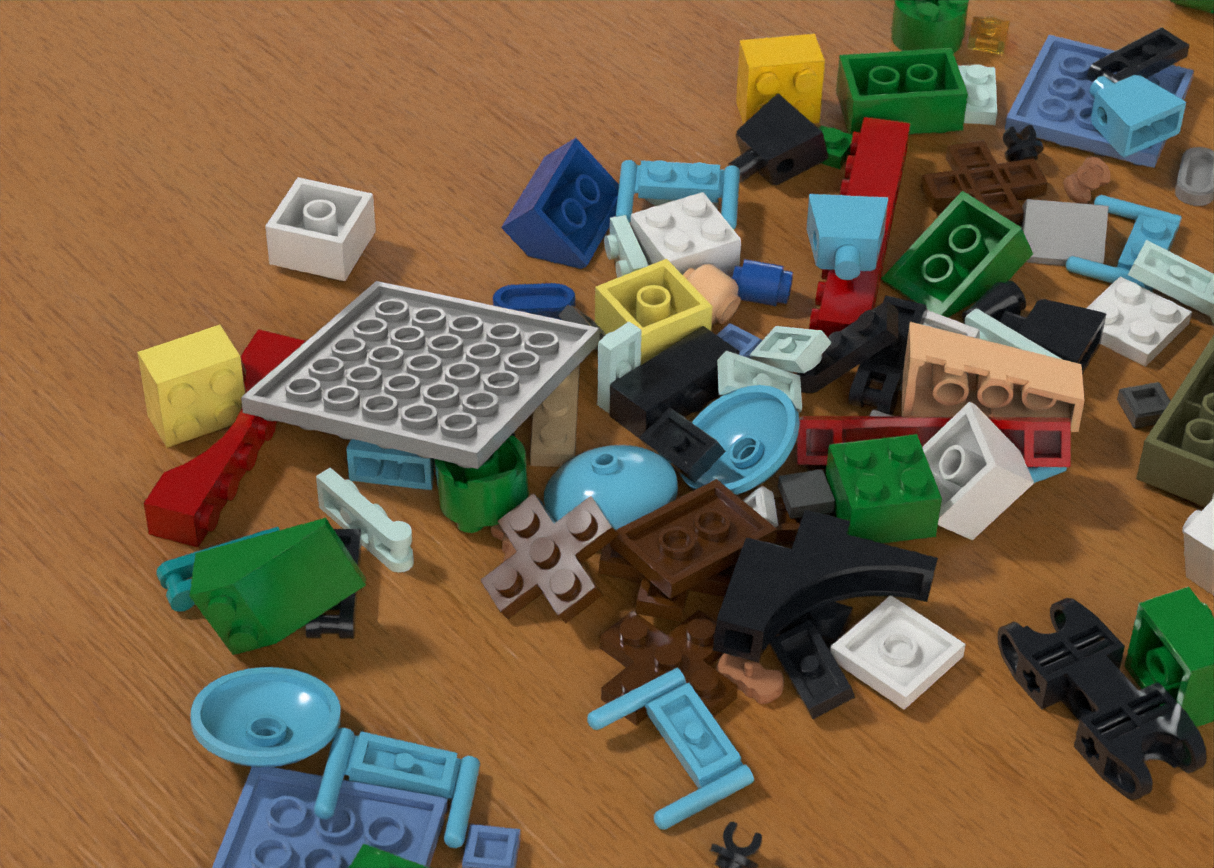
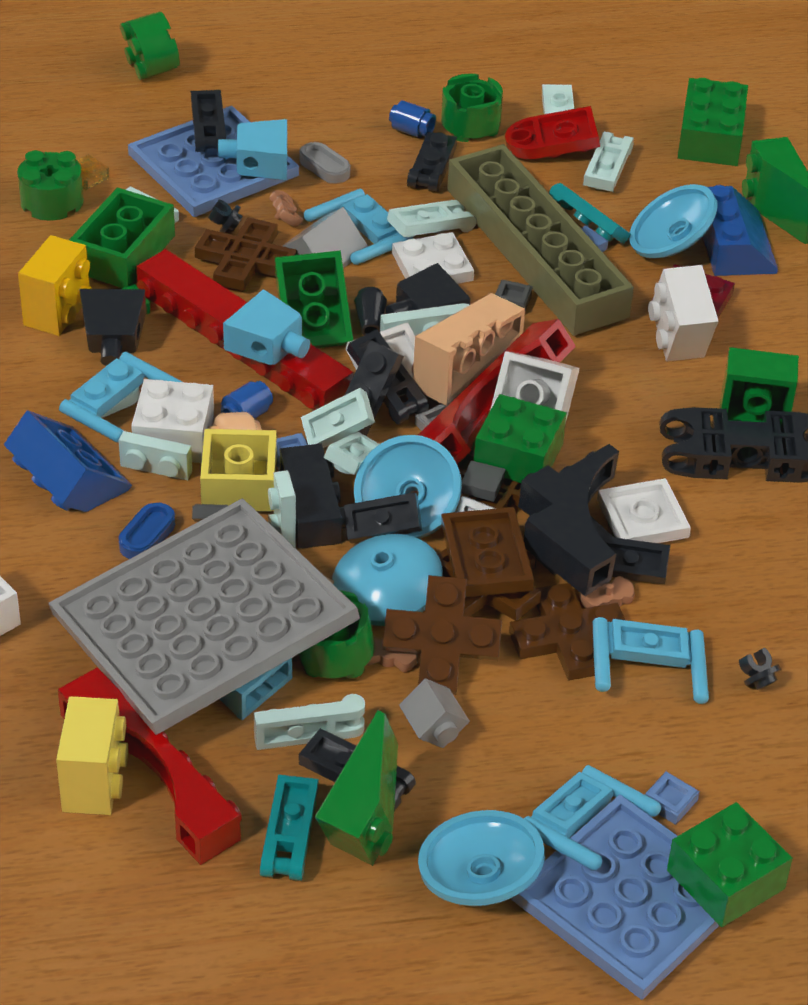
camera: 60 degrees left, 0 degrees up
none -> light grey brick [399,678,470,748]

